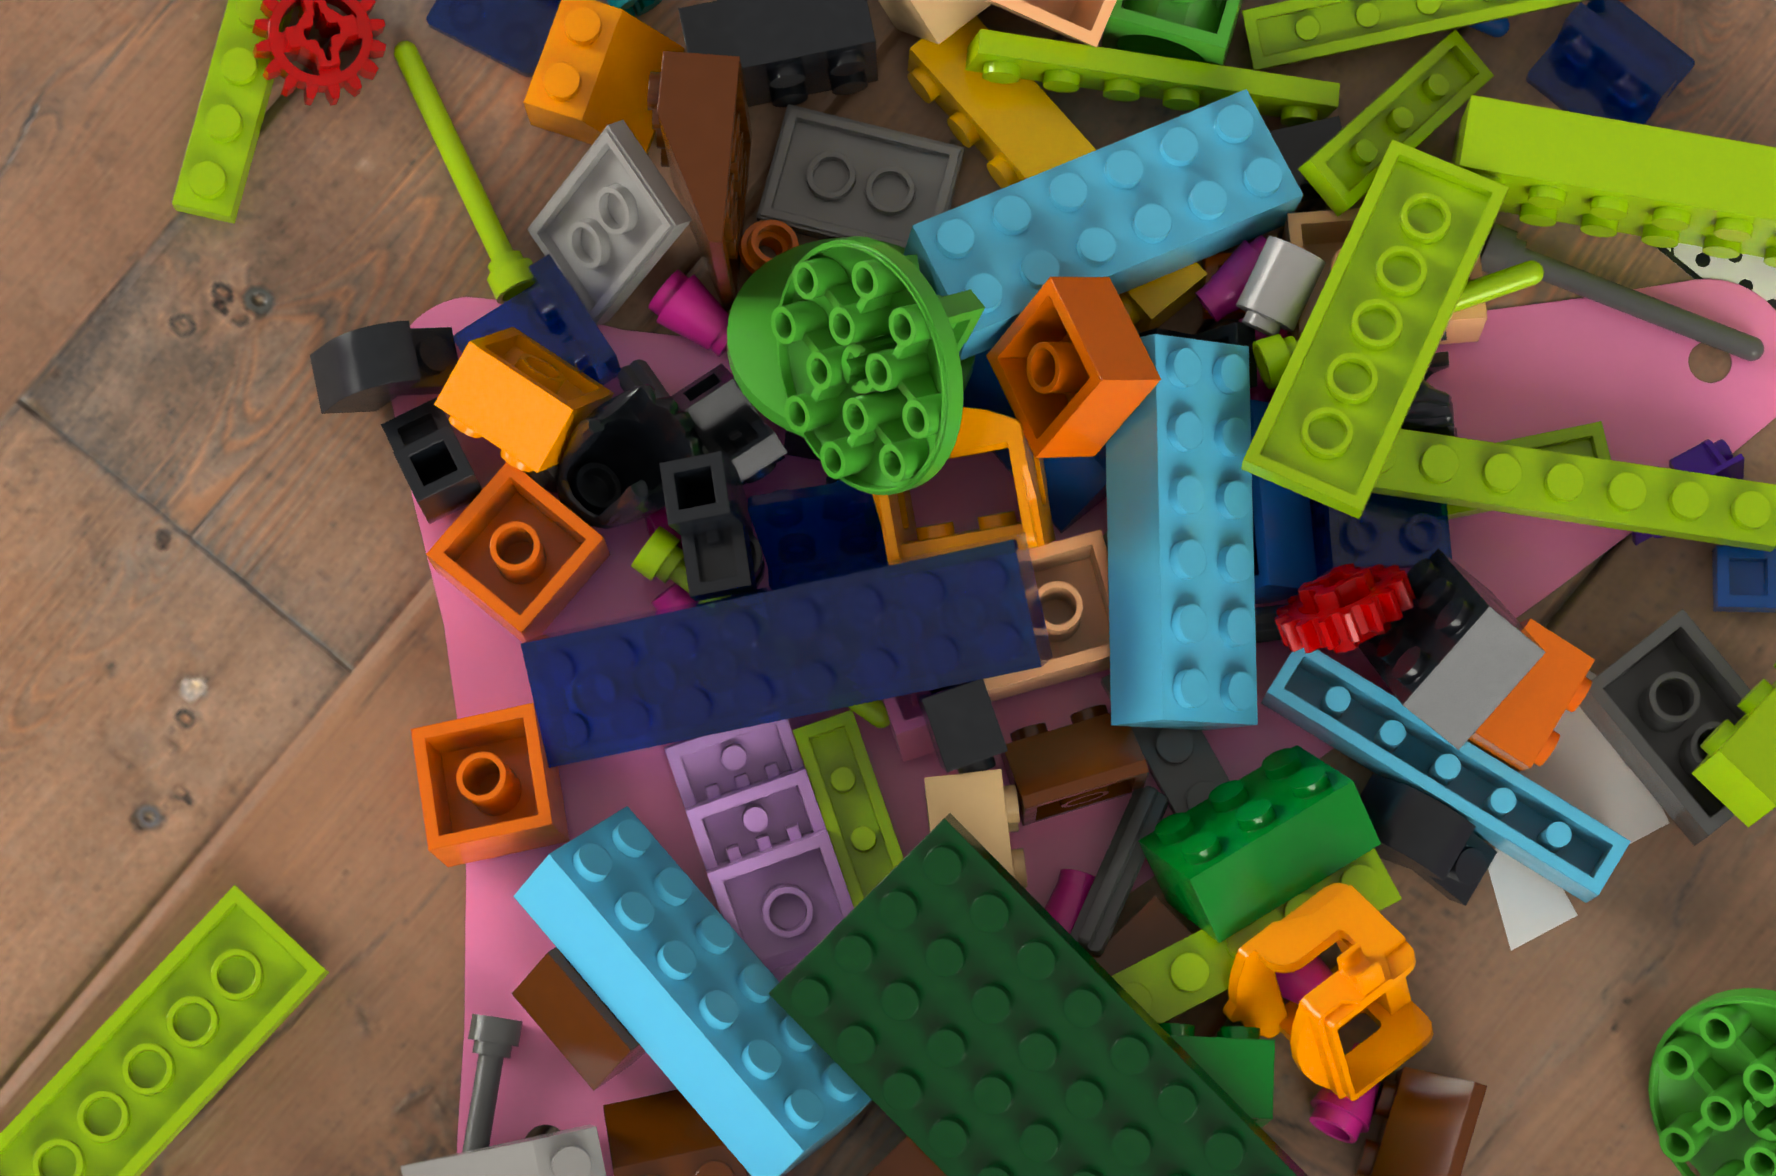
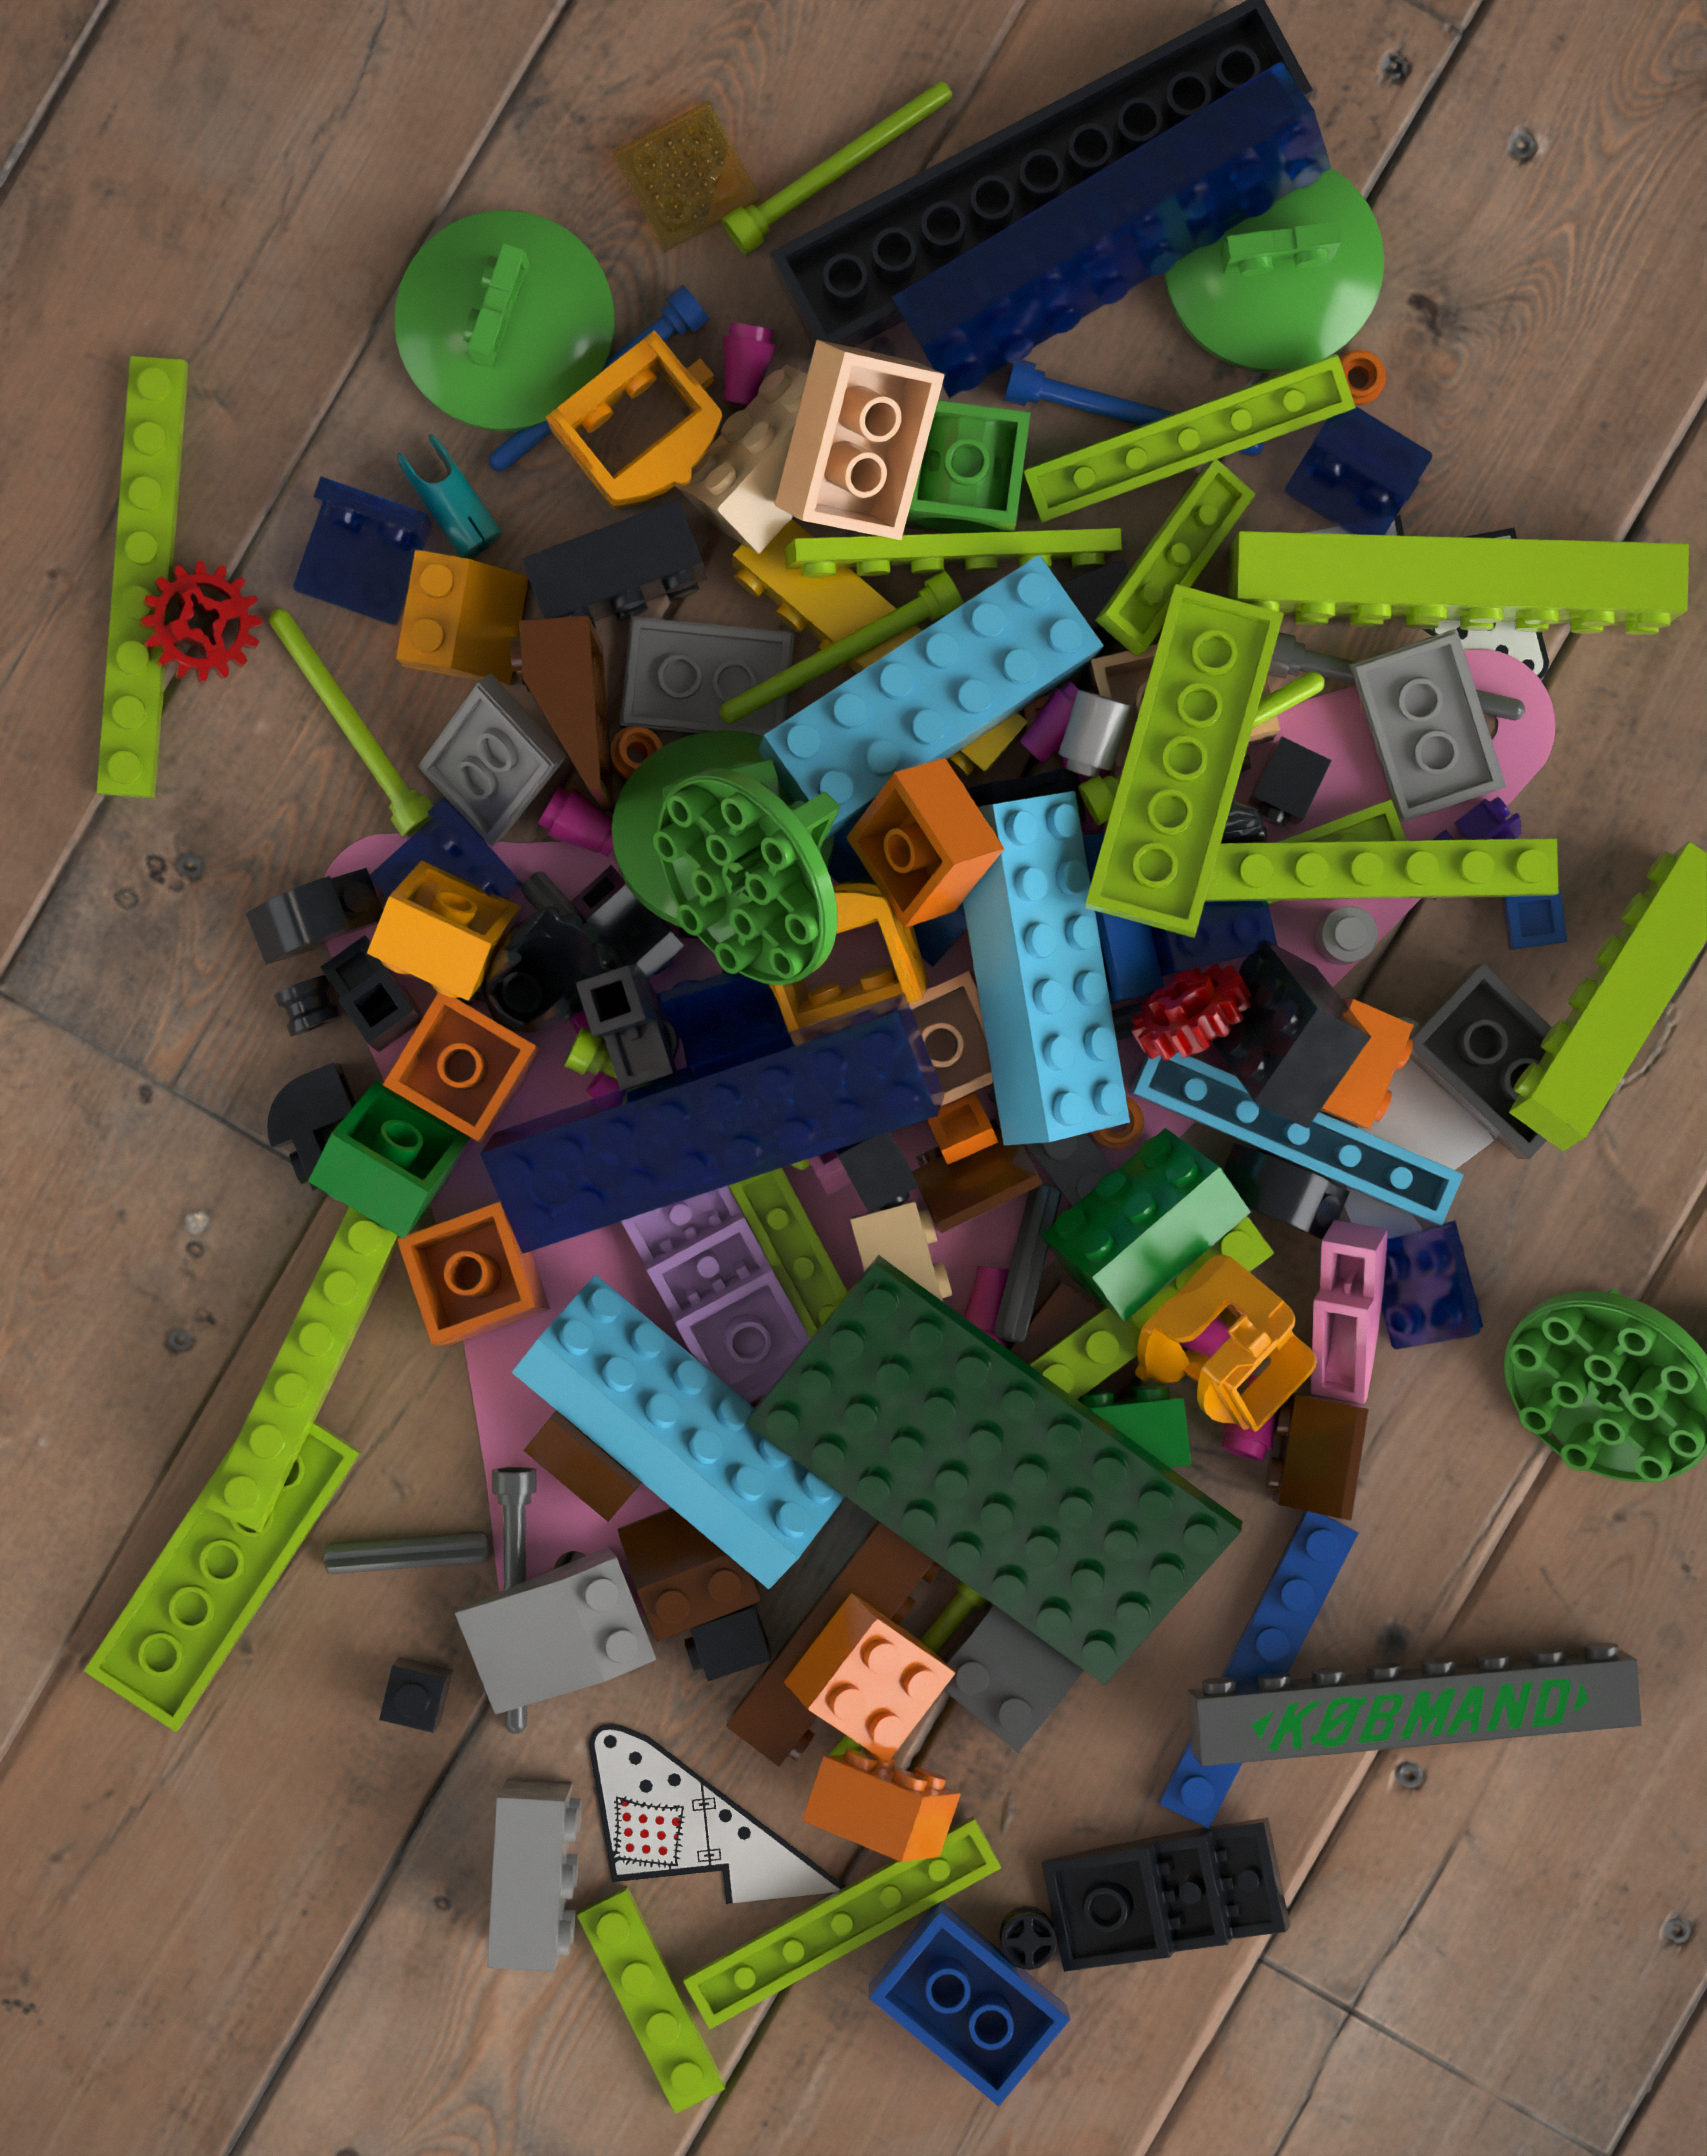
camera: 15 degrees left, 10 degrees up
none -> lime brick [205,1206,401,1532]
none -> black brick [267,1063,356,1191]
none -> black wheel [274,975,342,1037]
none -> green brick [308,1080,471,1239]
none -> dark grey axle [324,1532,489,1574]
none -> lime piece [719,571,964,723]
none -> orange plate [925,1092,998,1165]
none -> orange plate [1091,1096,1144,1149]
none -> black brick [1248,737,1332,828]
none -> bright pink slope [1311,1220,1388,1404]
none -> light grey brick [1314,906,1378,965]
none -> light grey tile [1349,629,1506,822]
none -> clear blue bracket [1381,1220,1484,1349]

